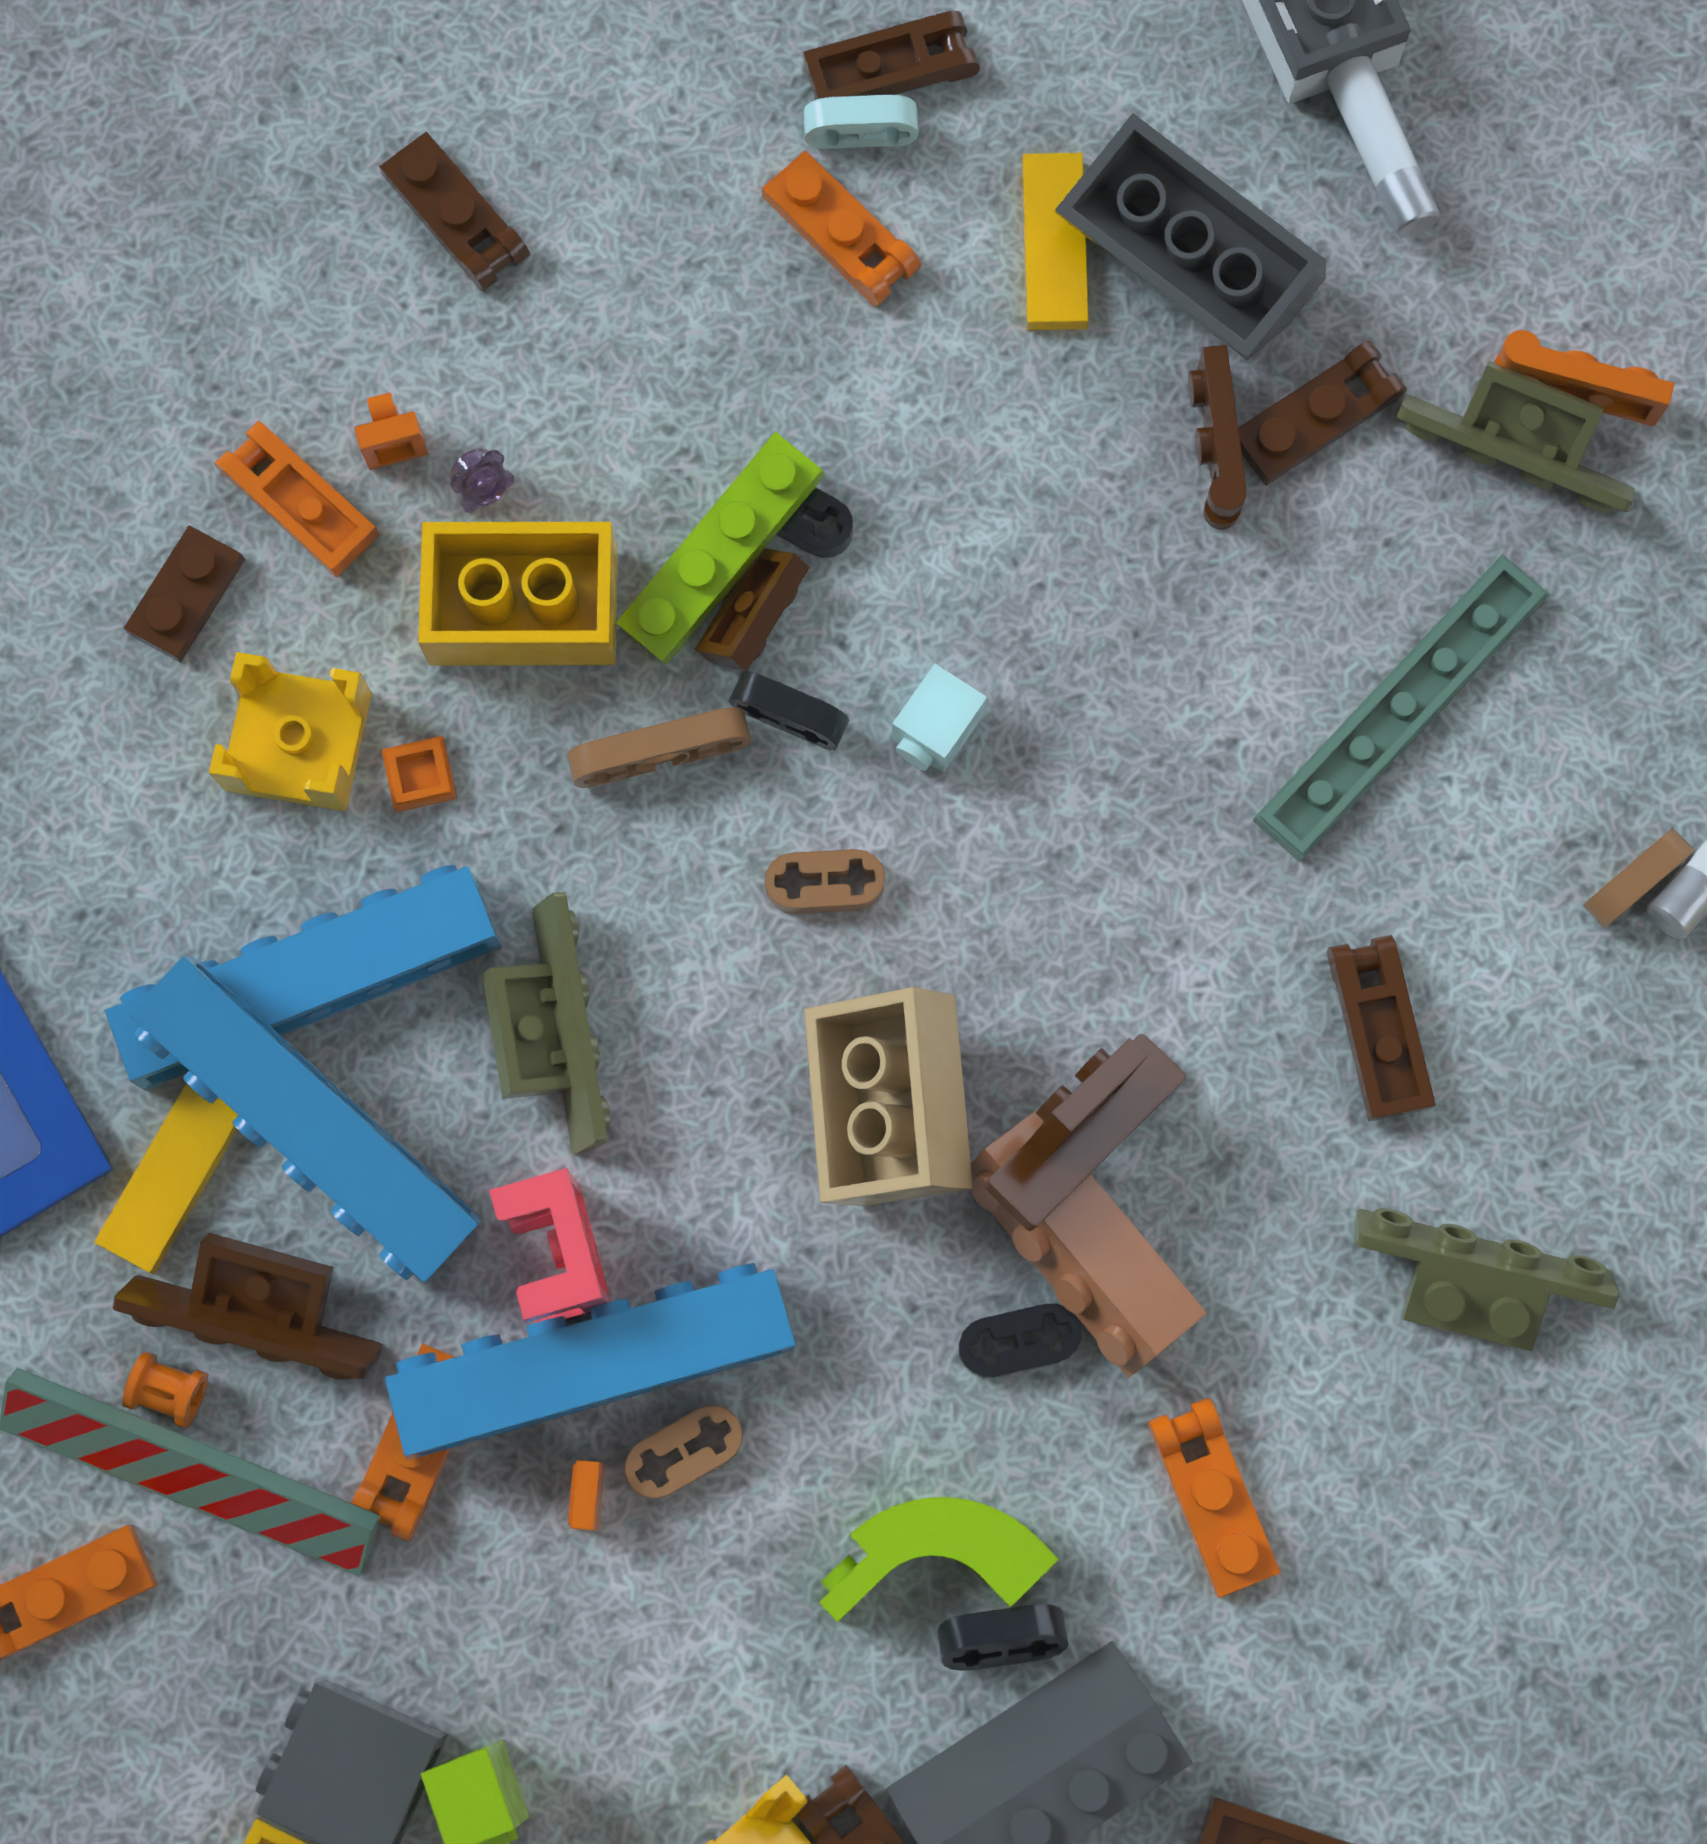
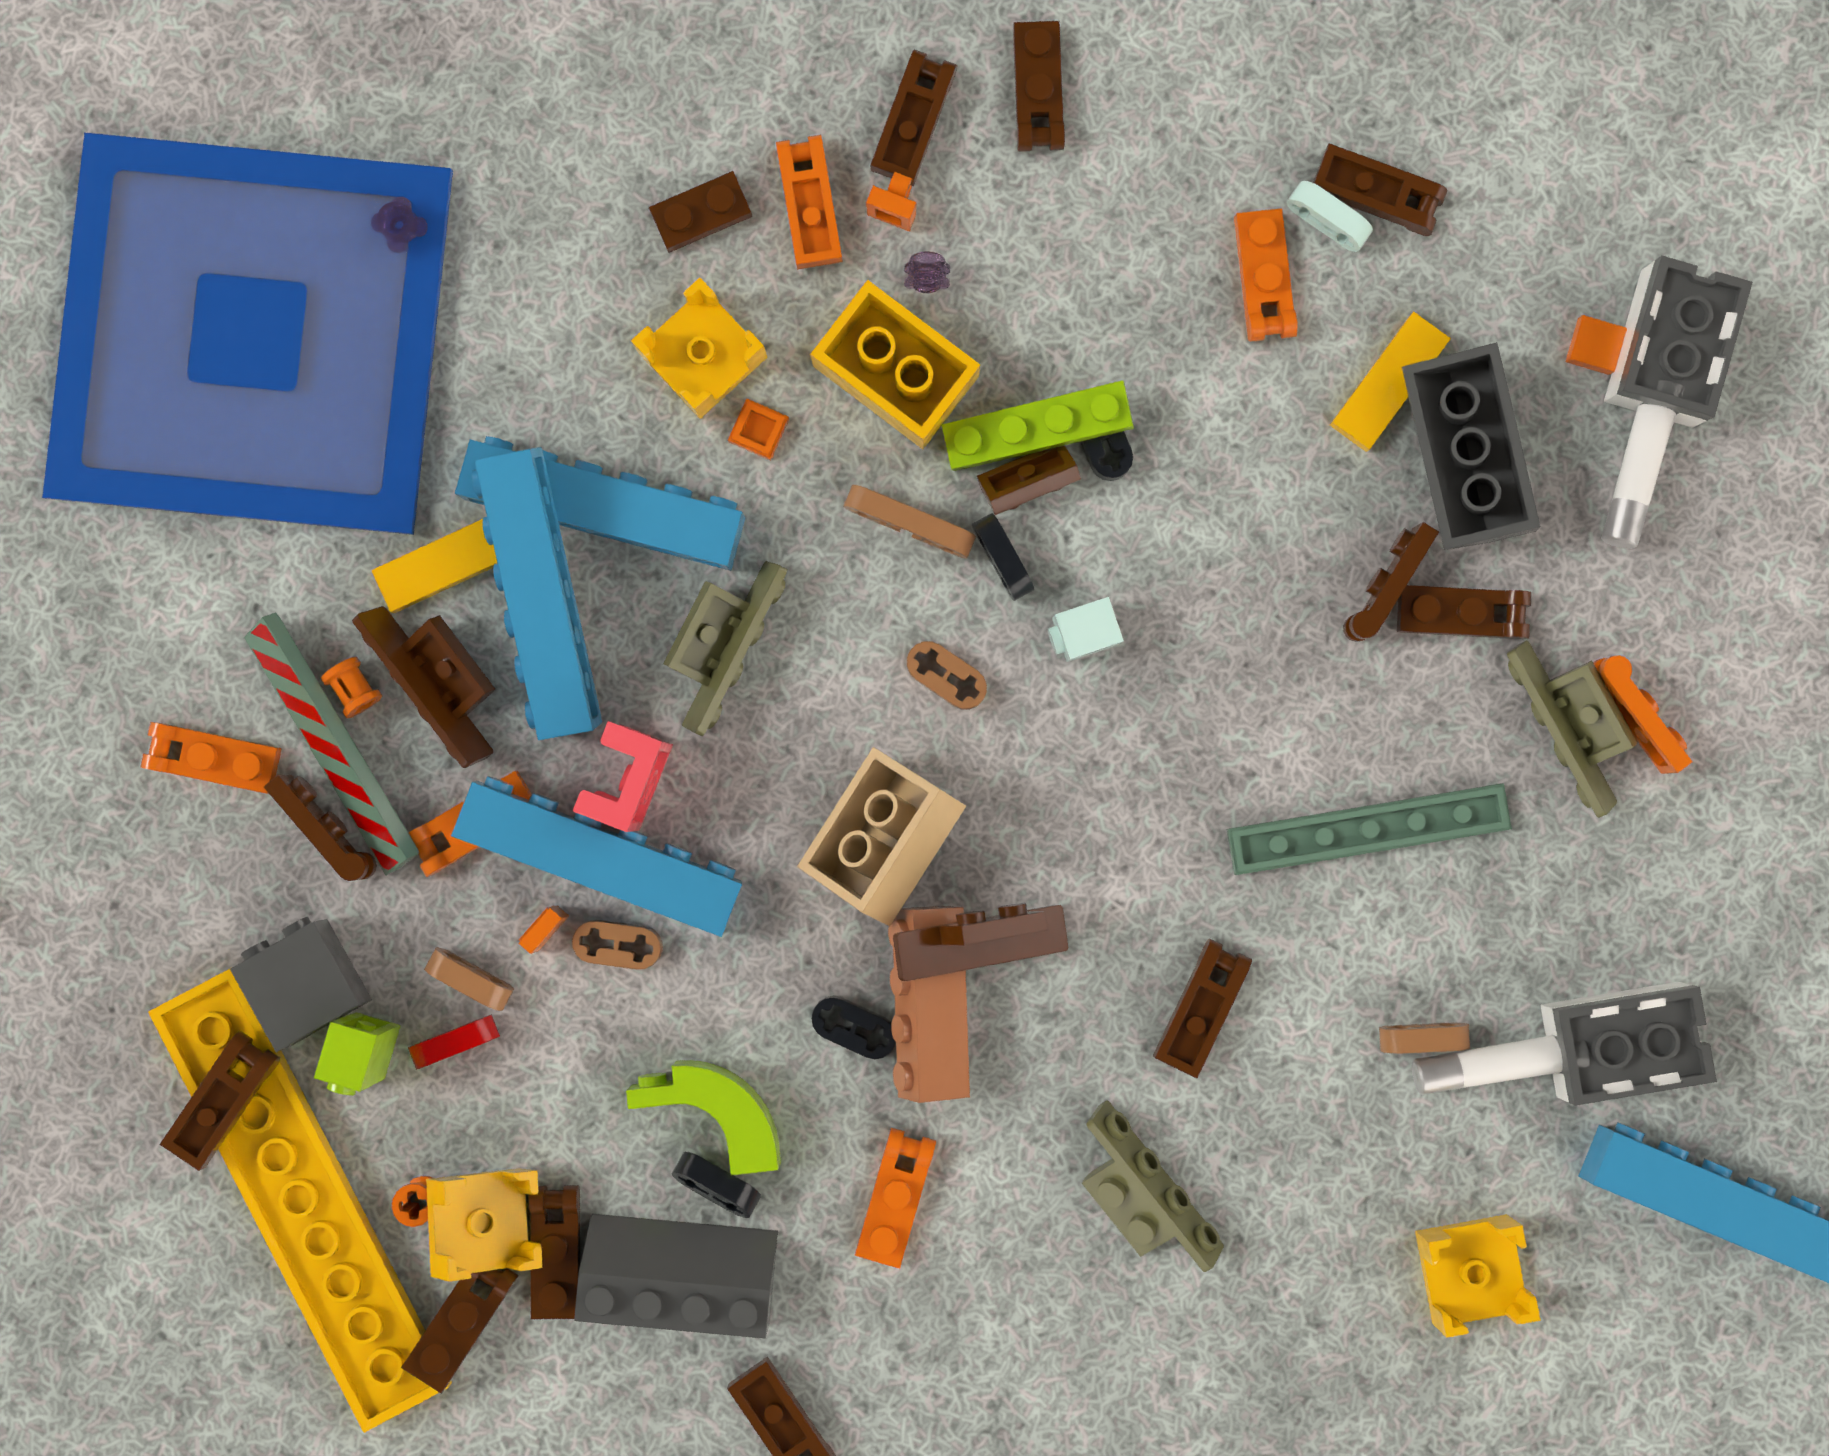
camera: 35 degrees right, 10 degrees up
none -> reddish brown plate [264,774,377,881]
none -> red beam [408,1014,500,1070]
none -> medium nougat beam [424,947,514,1011]
none -> reddish brown plate [870,49,958,186]
none -> orange tile [1565,315,1627,375]

